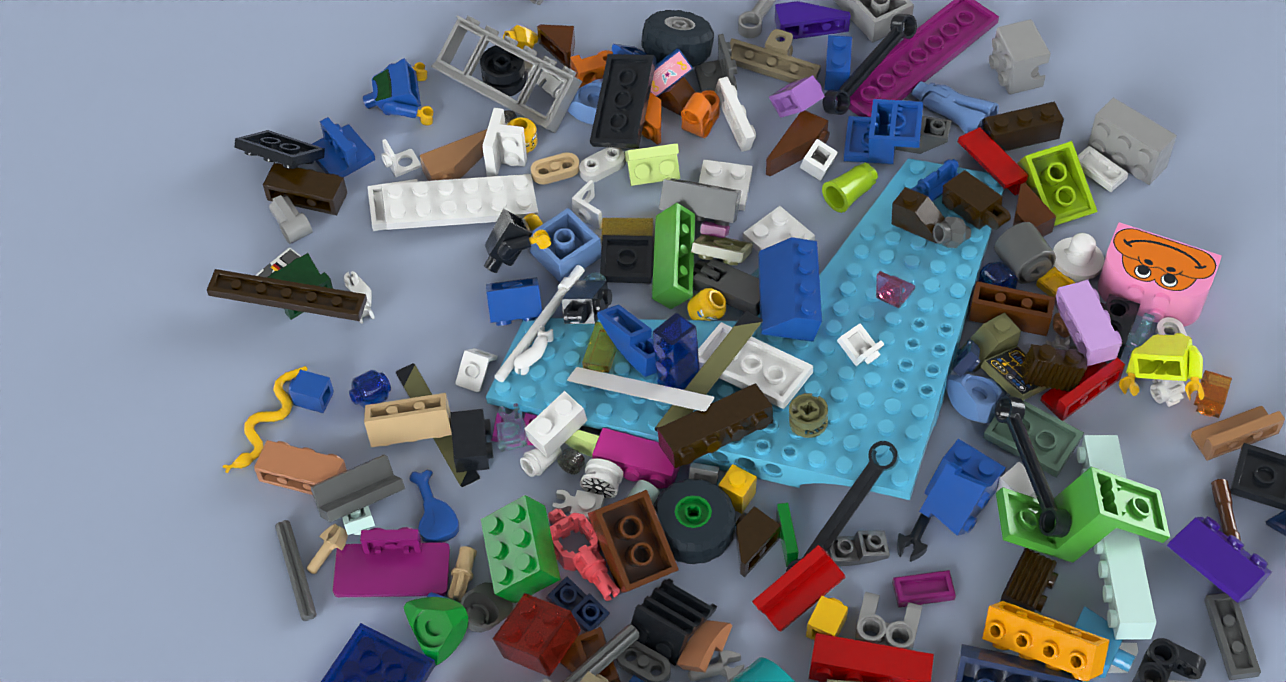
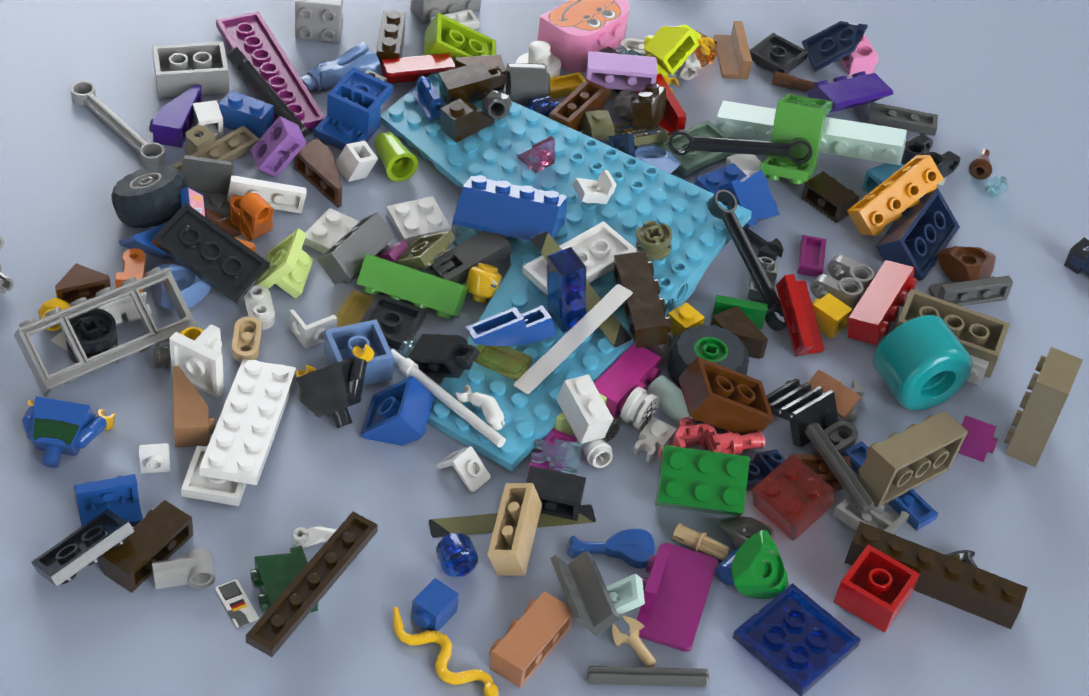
camera: 80 degrees left, 10 degrees down
none -> white brick [193,100,224,138]

